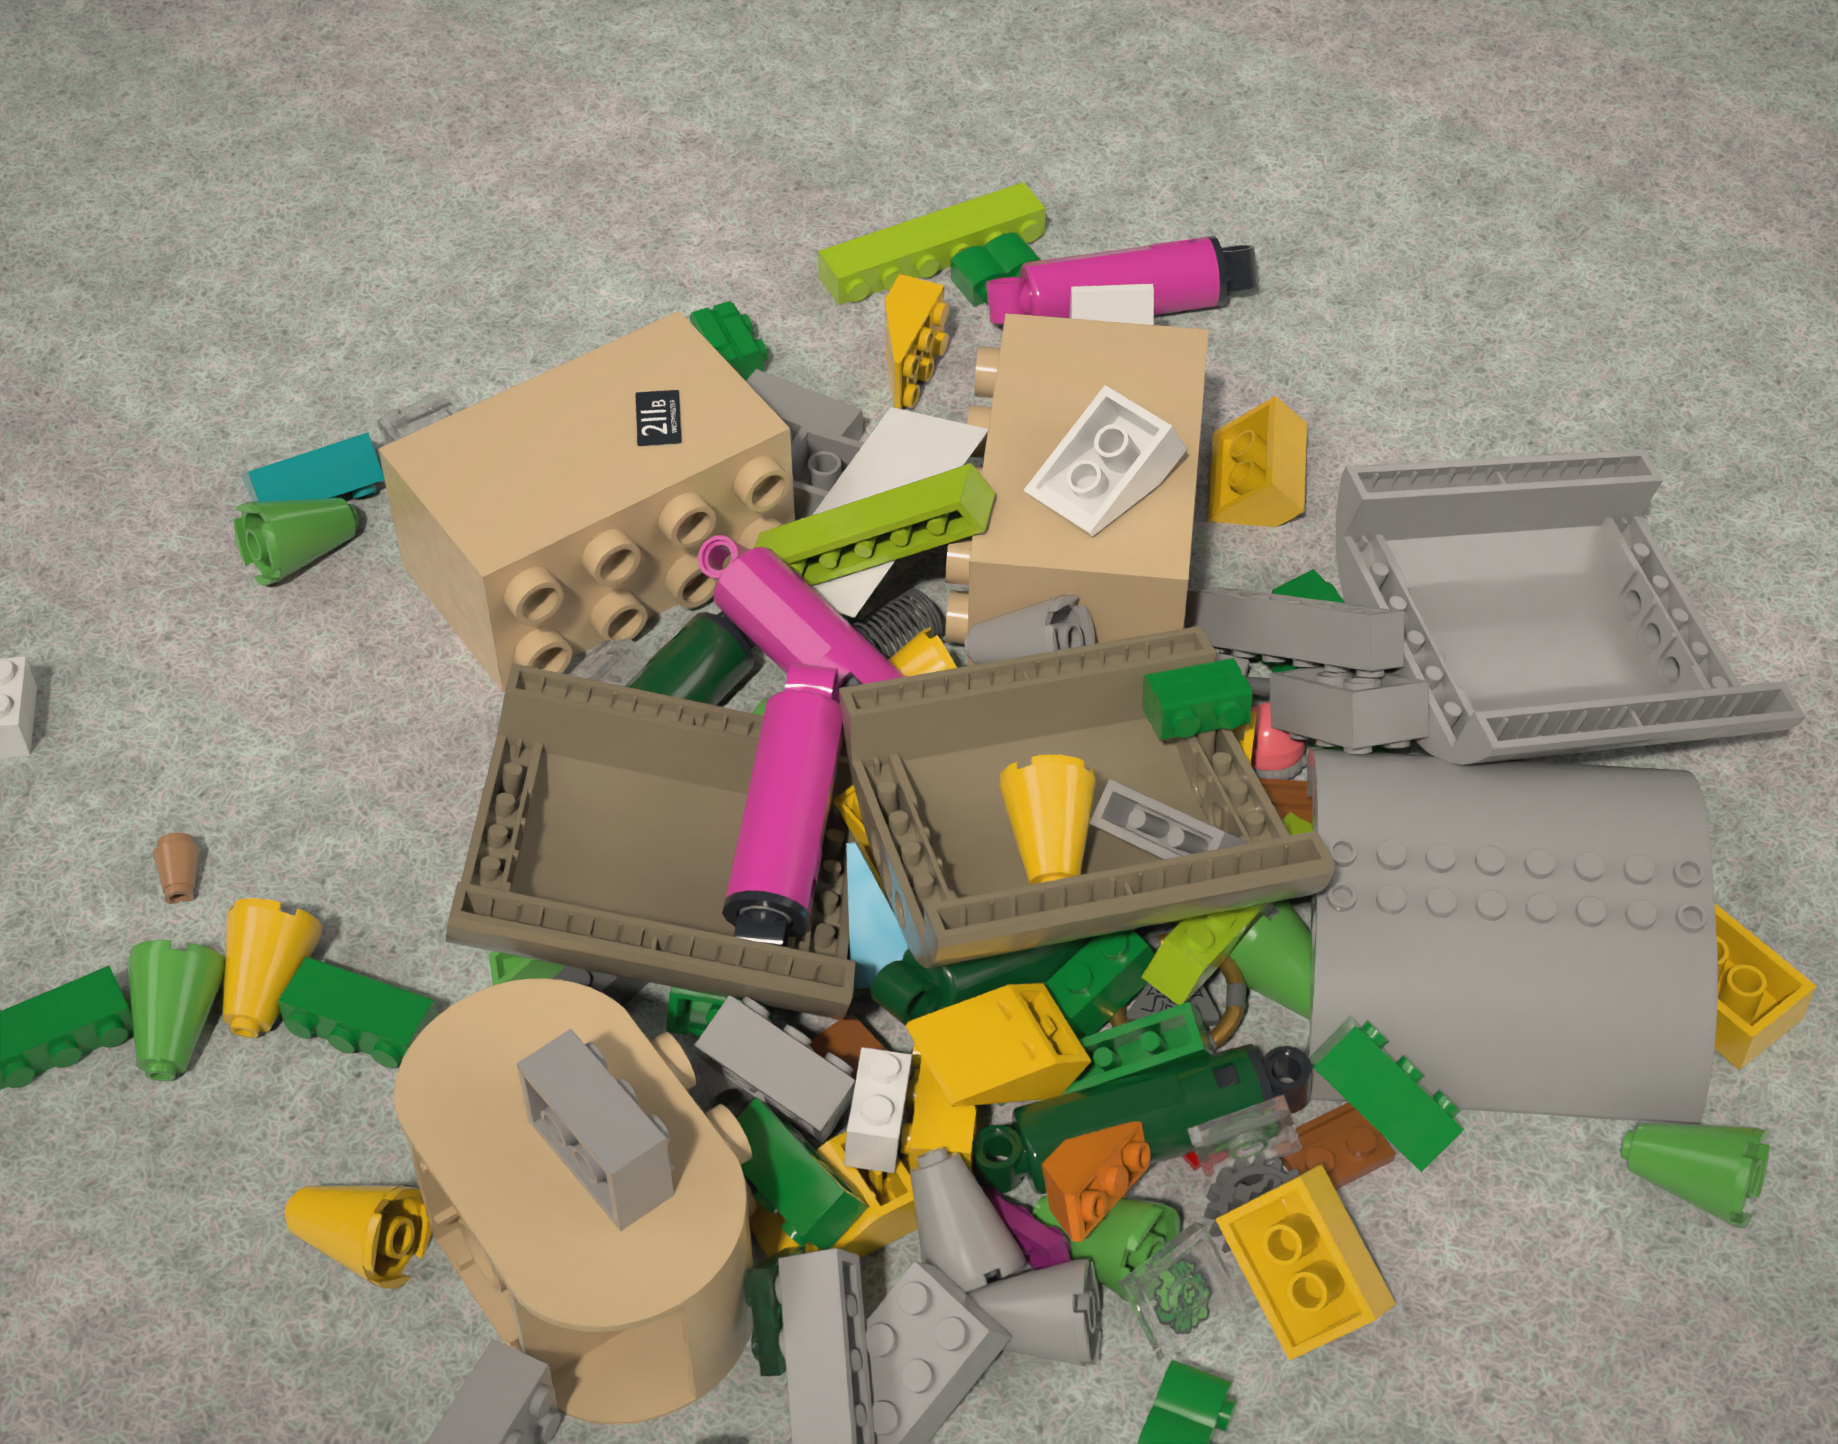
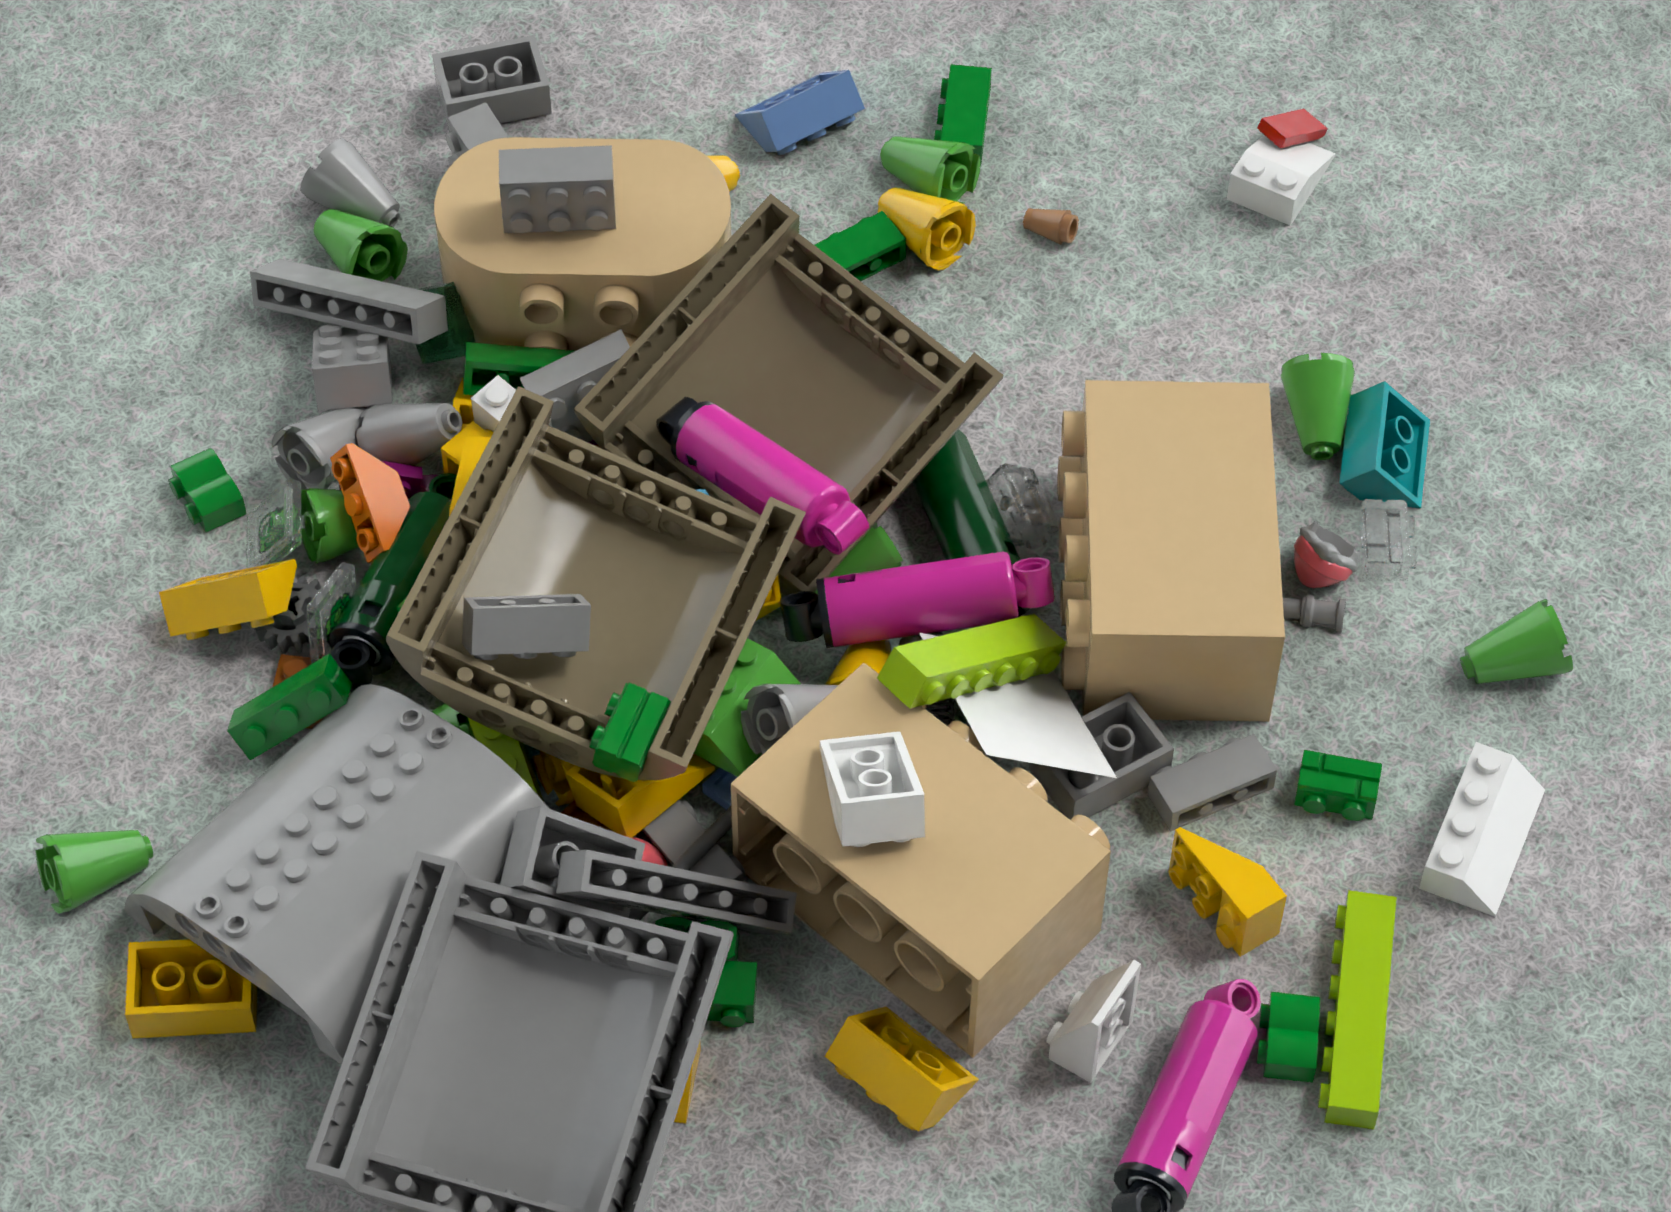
camera: 125 degrees right, 5 degrees up
black sticker [635,390,682,447] -> none
yellow cone [999,755,1096,885] -> none
none -> medium blue slope [735,70,865,155]
none -> white slope [1419,742,1545,917]
none -> bright green cone [1460,599,1573,684]

